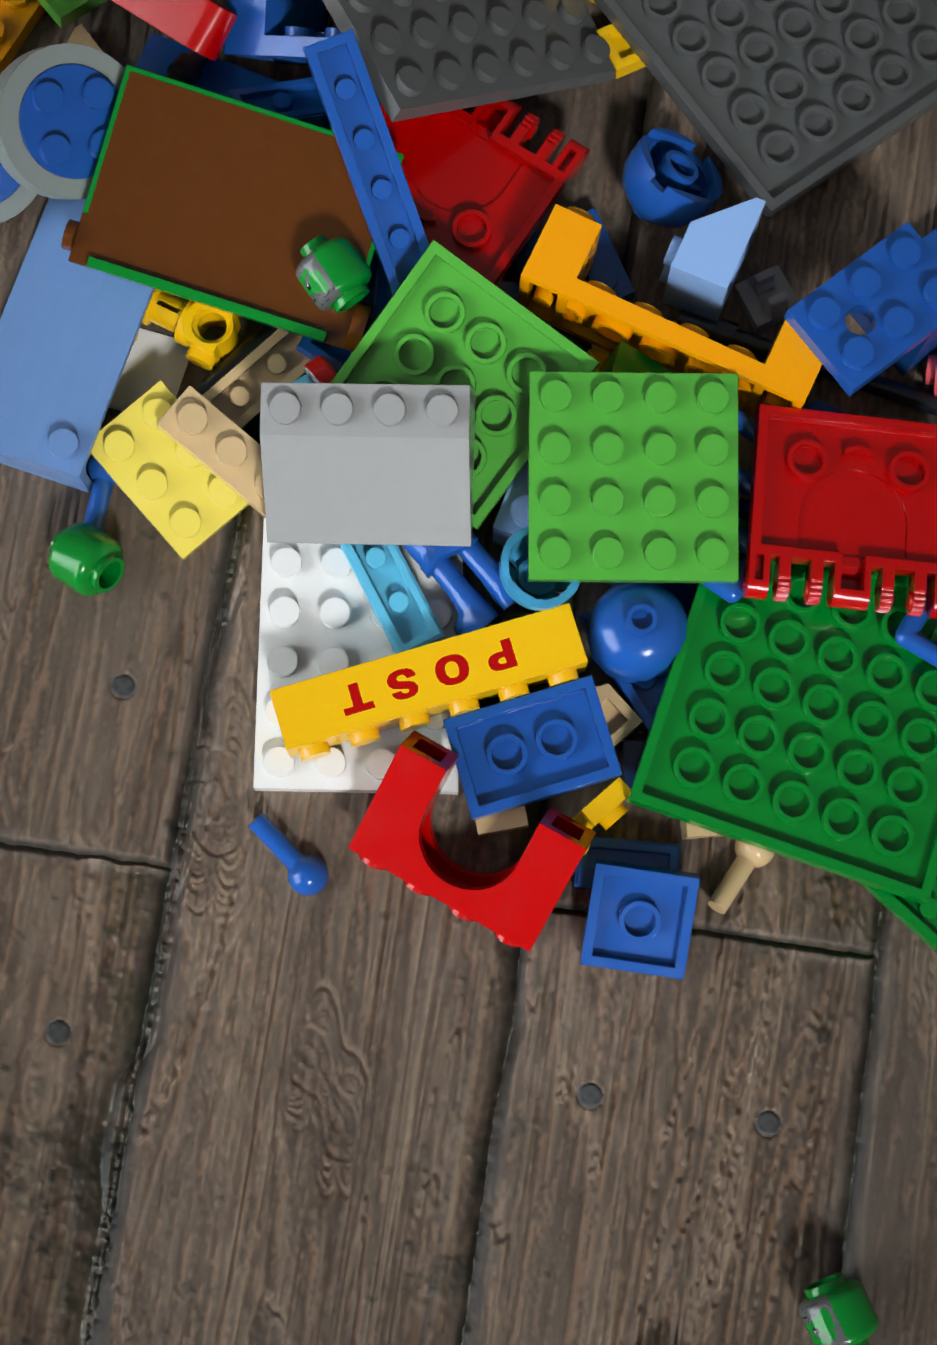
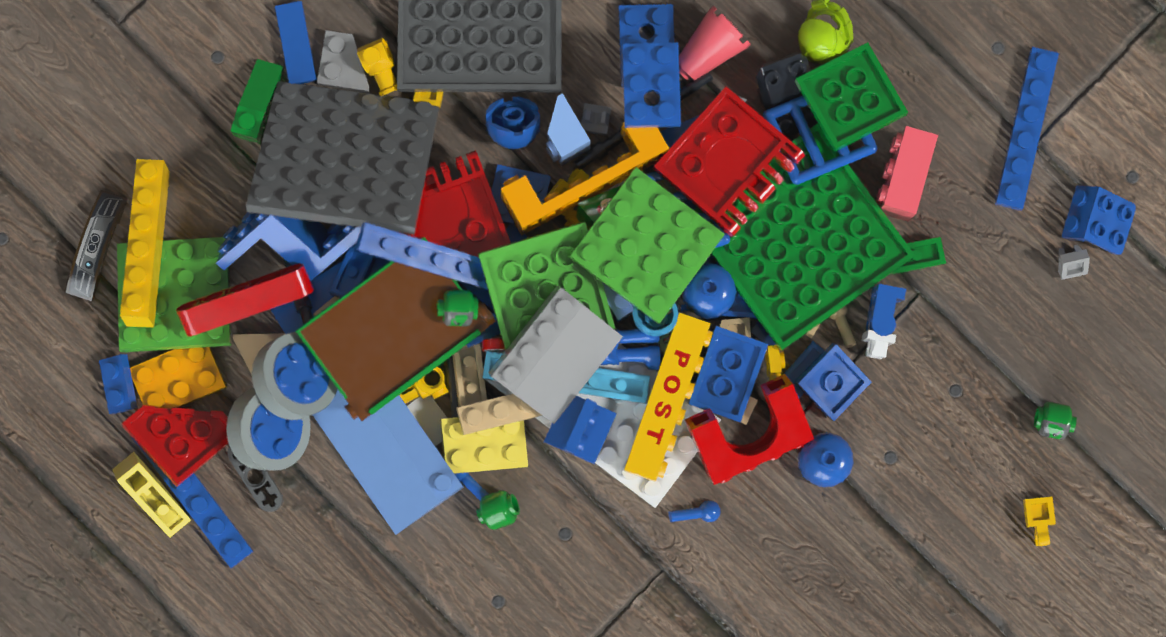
camera: 60 degrees left, 5 degrees up
none -> blue bracket [544,396,617,464]
none -> blue cylinder [798,432,854,487]
none -> blue hips [862,284,906,359]

